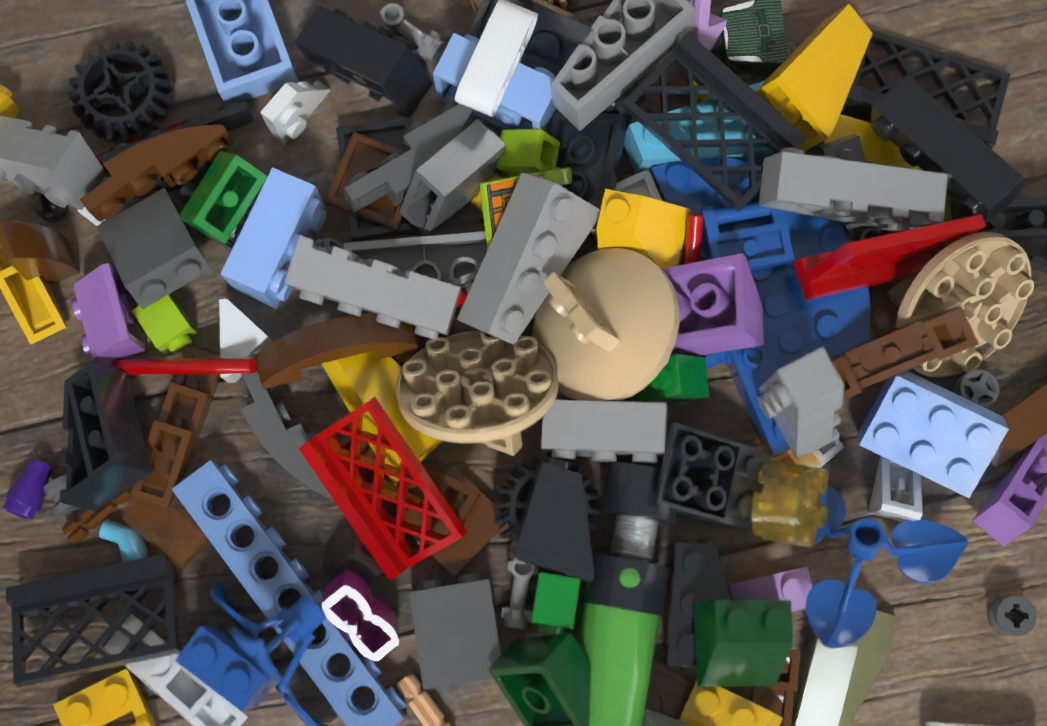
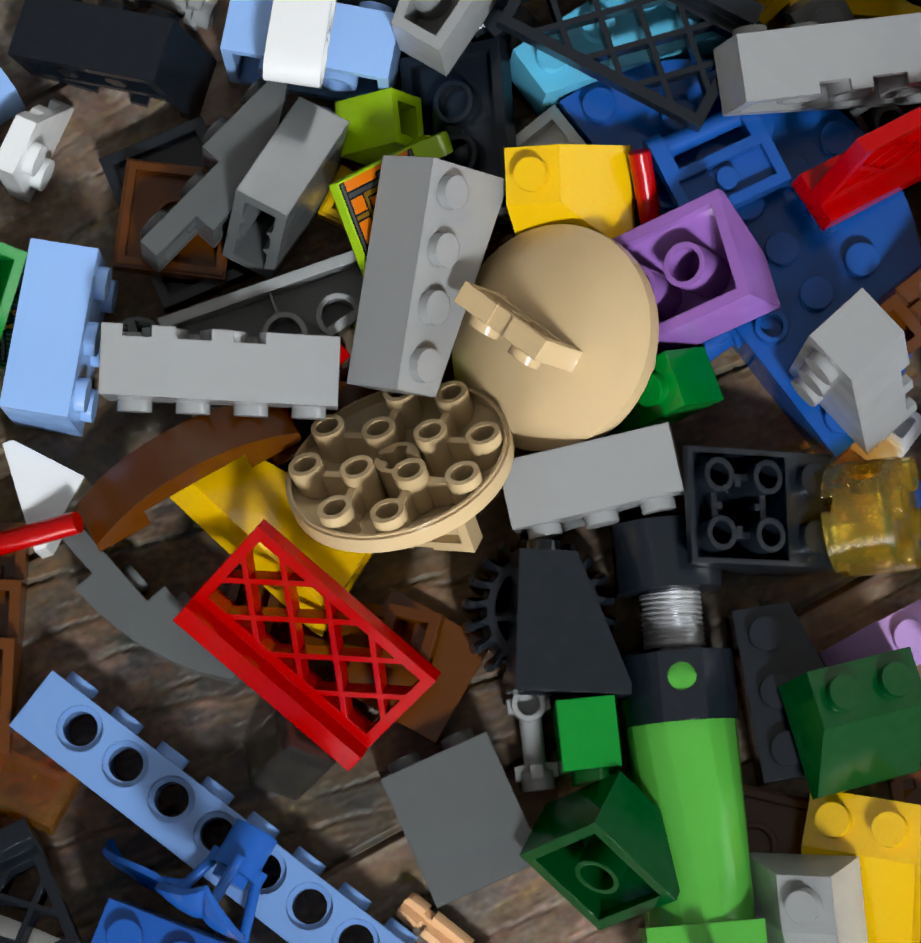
camera: 15 degrees left, 0 degrees up
magenta brick [322,569,399,661] -> none

